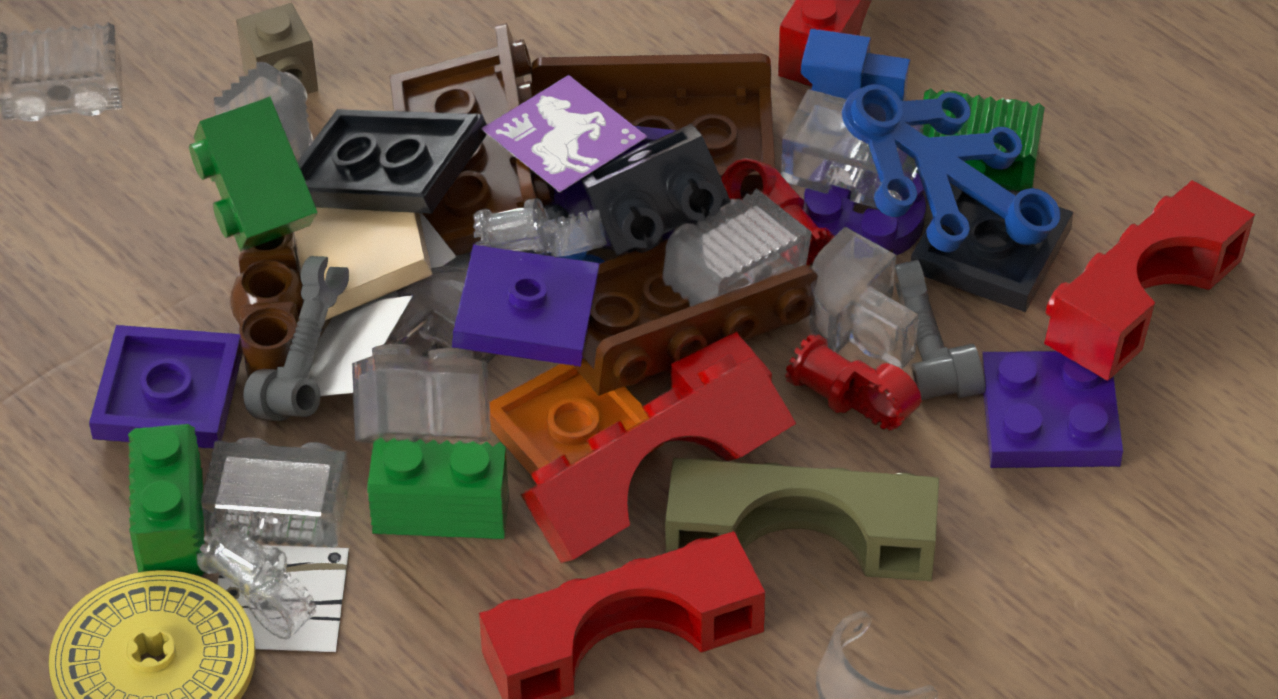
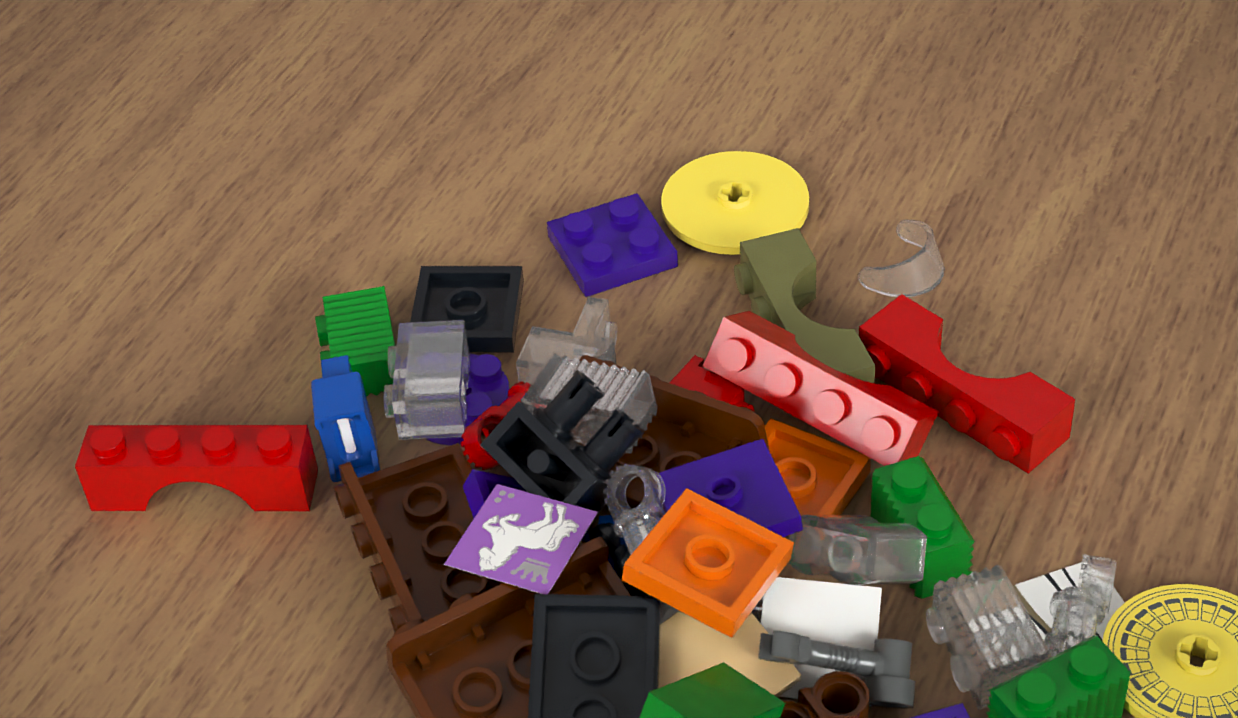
camera: 110 degrees left, 5 degrees down
red connector [785,334,922,431] -> none
blue plant [842,84,1060,252] -> none
dark grey brick [893,260,985,401] -> none
red arch [1044,180,1255,381] -> none
none -> orange plate [622,488,794,638]
none -> light yellow piece [661,151,809,255]

